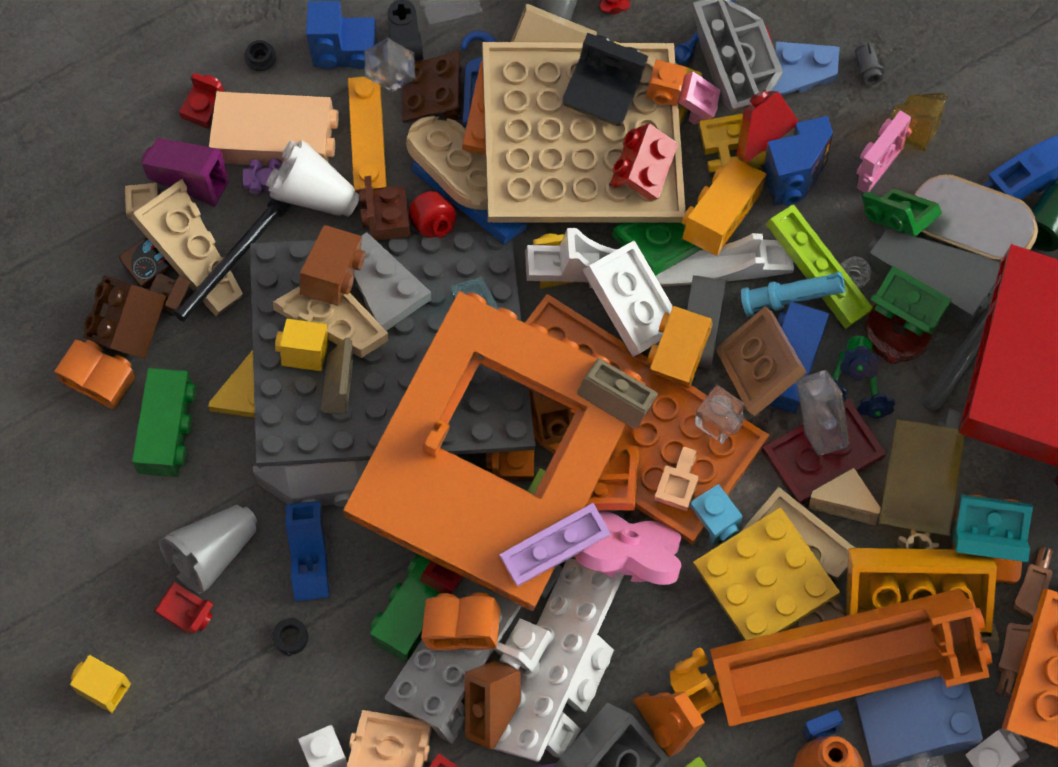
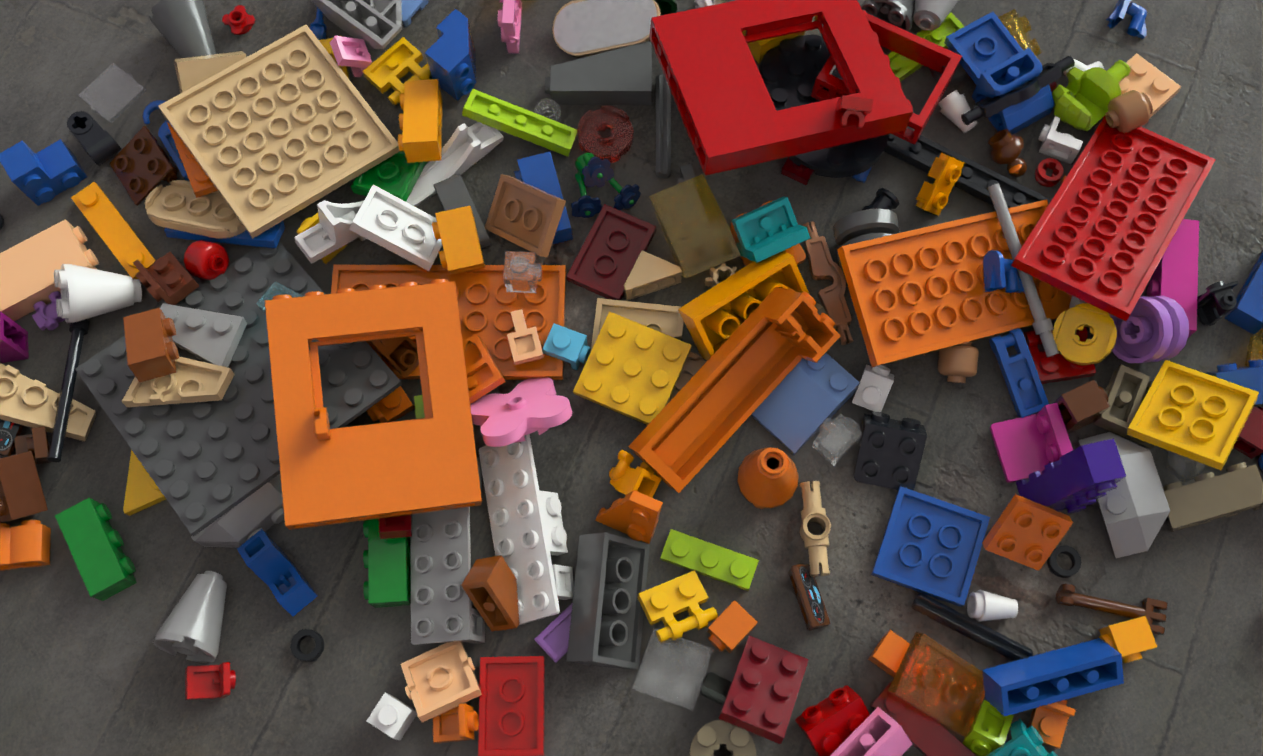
camera: 35 degrees left, 5 degrees up
yellow brick [275,319,329,371] -> none
dark tan slope [321,337,353,414] -> none
clear brick [365,38,415,92] -> none
orange brick [421,592,501,651] -> none
white bracket [493,618,553,672] -> none
lavender plate [499,503,611,588] -> none
black bracket [562,33,649,126] -> none
dark tan slope [577,358,658,429] -> none
bracket [610,123,678,201] -> none
orange bracket [645,59,687,106] -> none
red slope [736,90,799,162] -> none
medium azure pin [741,272,845,317] -> none
clear brick [797,370,850,455] -> none
blue tile [802,709,843,742] -> none
green bracket [861,188,942,237] -> none
green bracket [870,266,953,336] -> none

